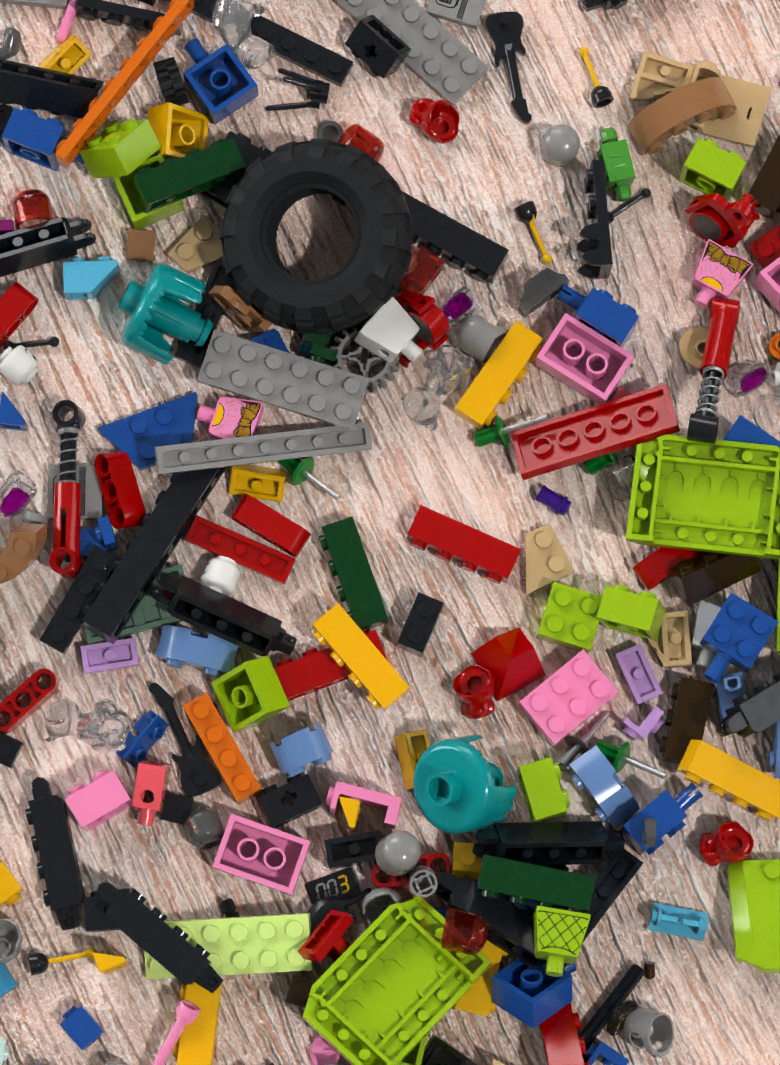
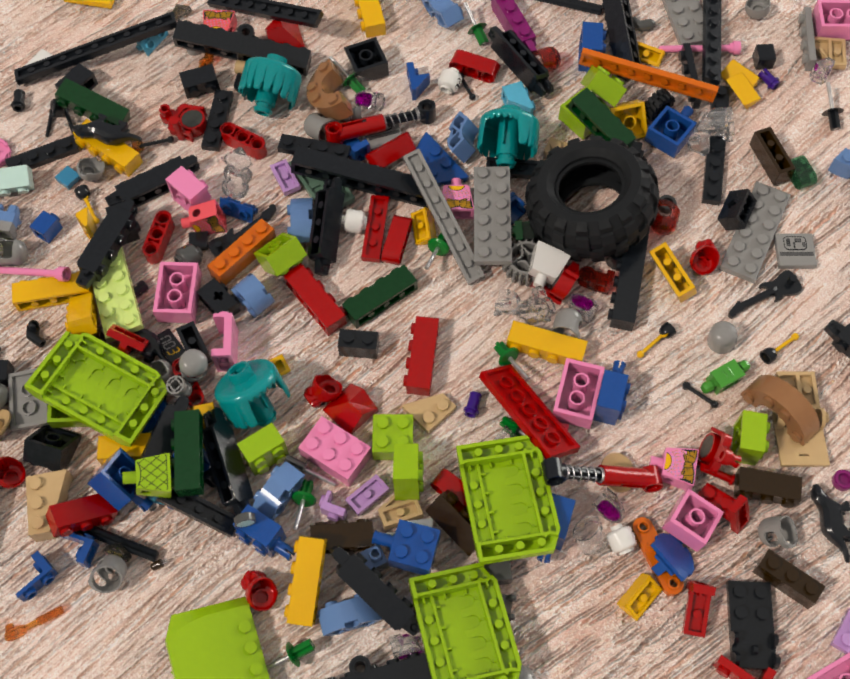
camera: 75 degrees right, 15 degrees down
medium nougat slope [126,229,156,262] -> none
medium nougat wing [208,286,272,332] -> none
black plant [265,68,330,111] -> none
yellow brick [312,603,410,712] -> none
yellow slope [339,796,361,832] -> none
clear red helmet [441,907,488,955] -> none
dark grey slope [519,268,570,317] -> none
black hinge [576,160,613,279] -> none
medium azure hinge [648,902,708,941] -> none
none -> yellow brick [65,292,98,335]
none -> red beam [142,210,175,264]
none -> light grey helmet [304,113,337,141]
none -> medium blue brick [447,111,479,163]
none -> yellow brick [649,242,697,303]

